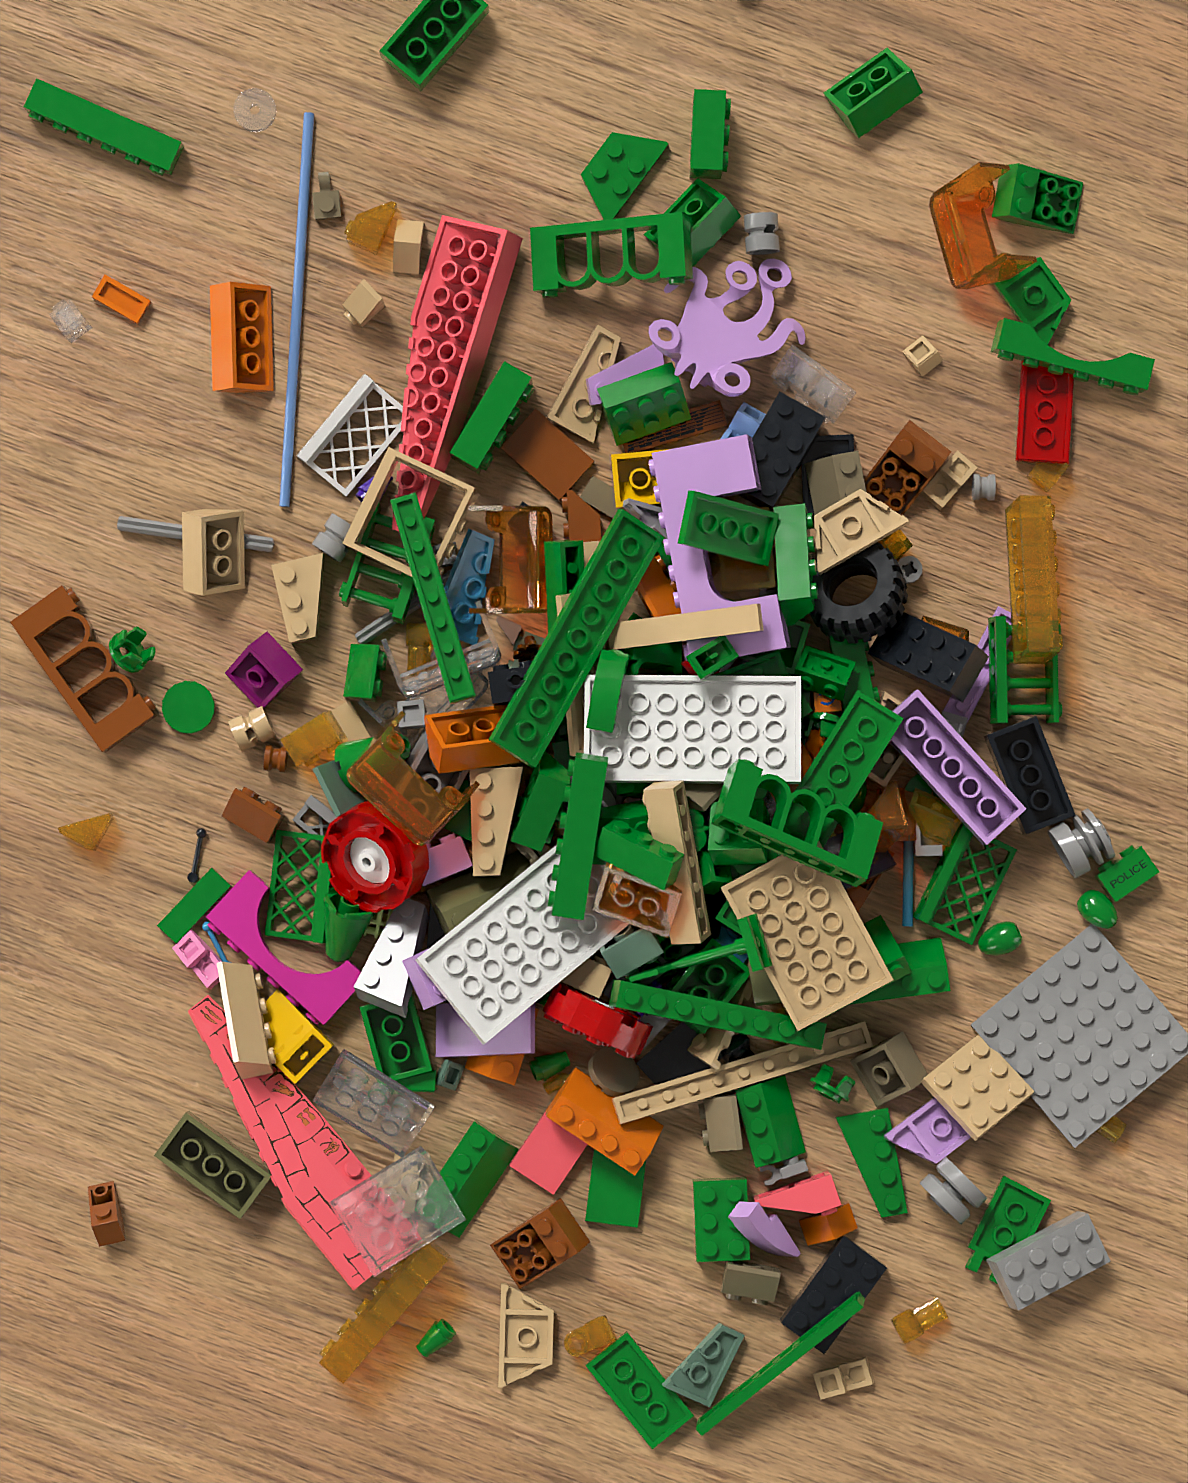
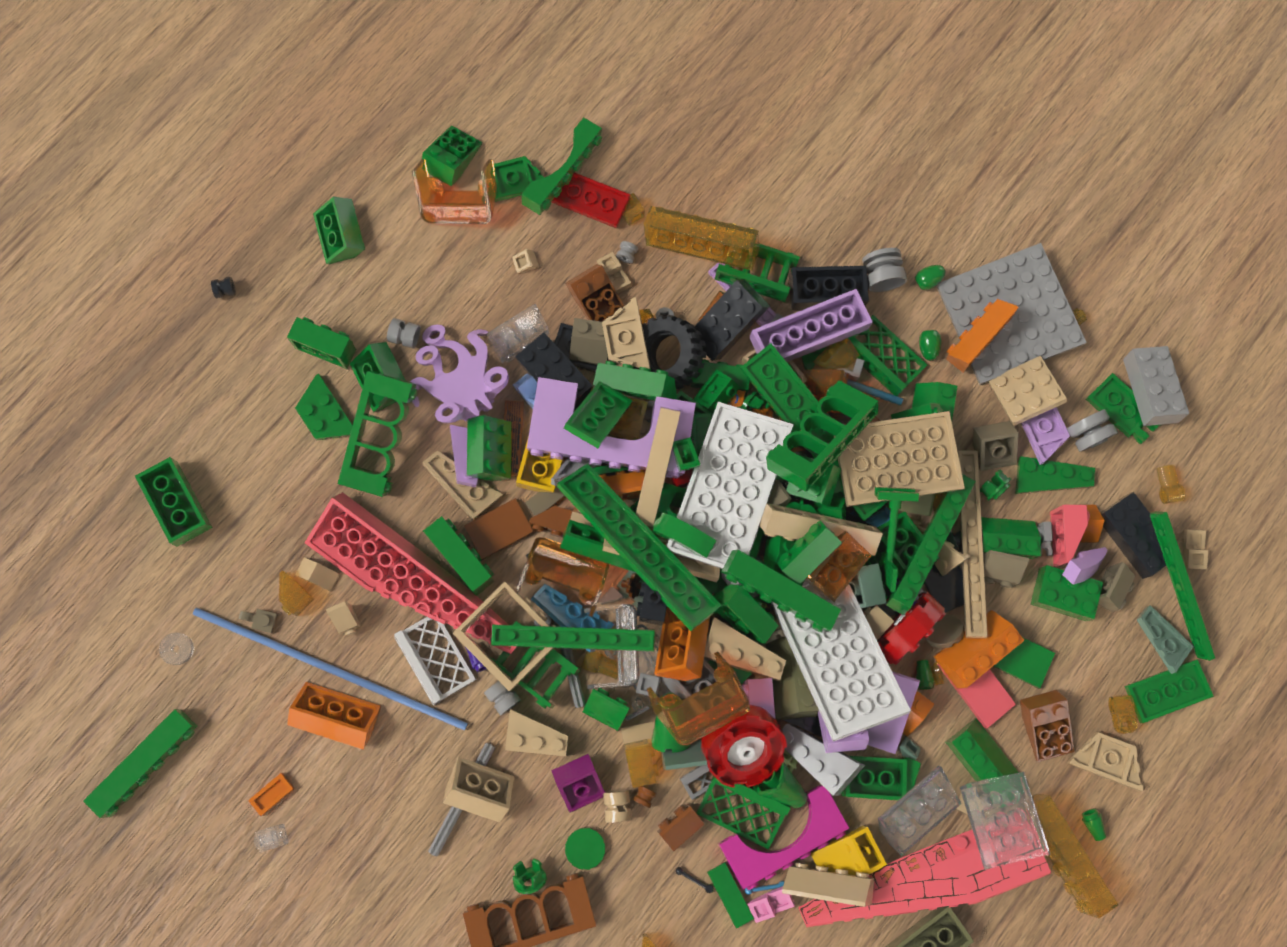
camera: 80 degrees left, 10 degrees down
green brick [1095,845,1159,902] -> none
none -> orange slope [946,299,1019,373]

